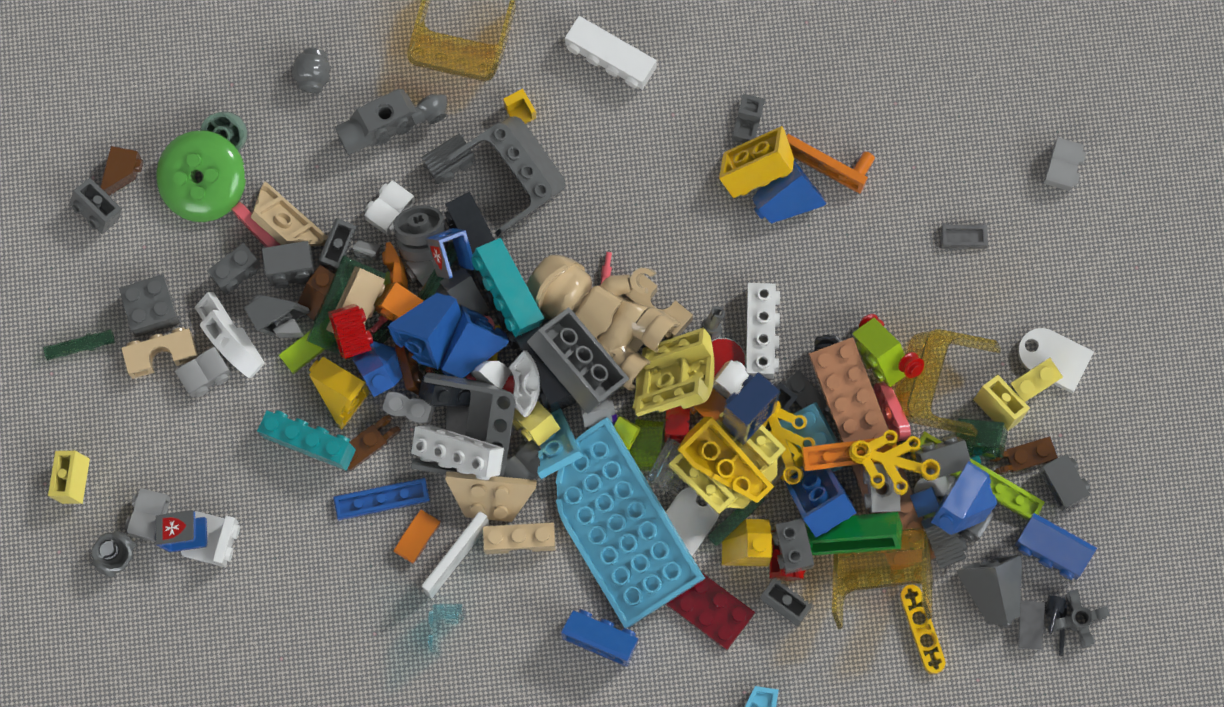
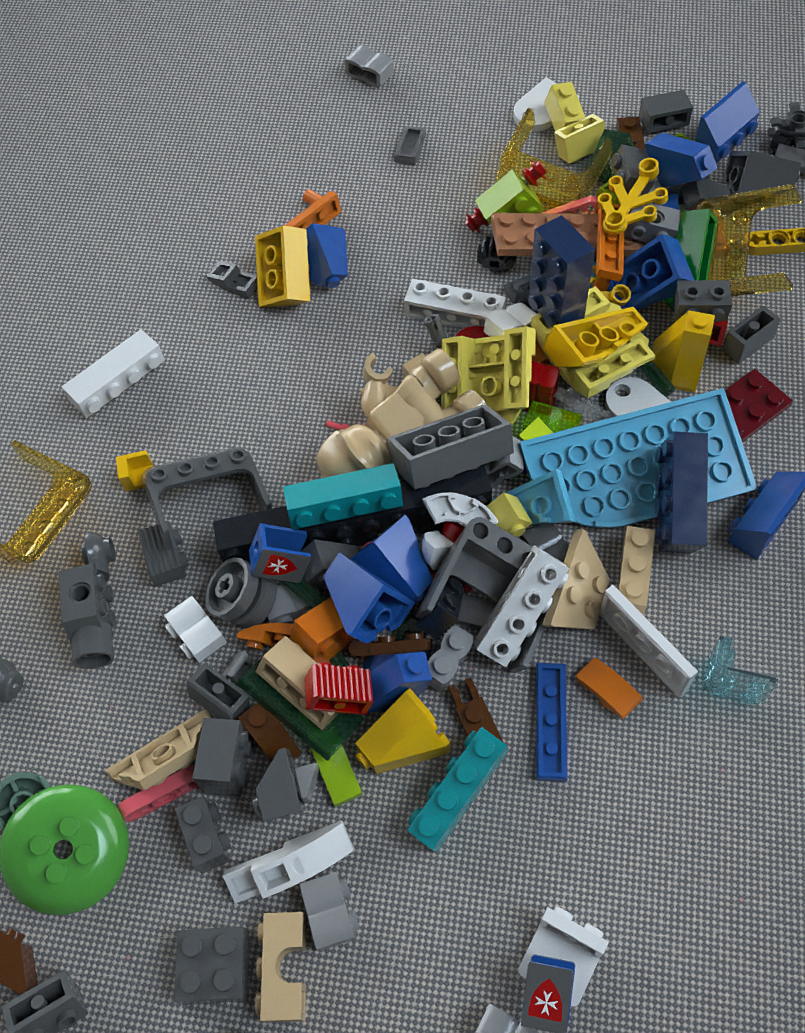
camera: 70 degrees left, 15 degrees down
none -> dark blue brick [654,431,708,554]

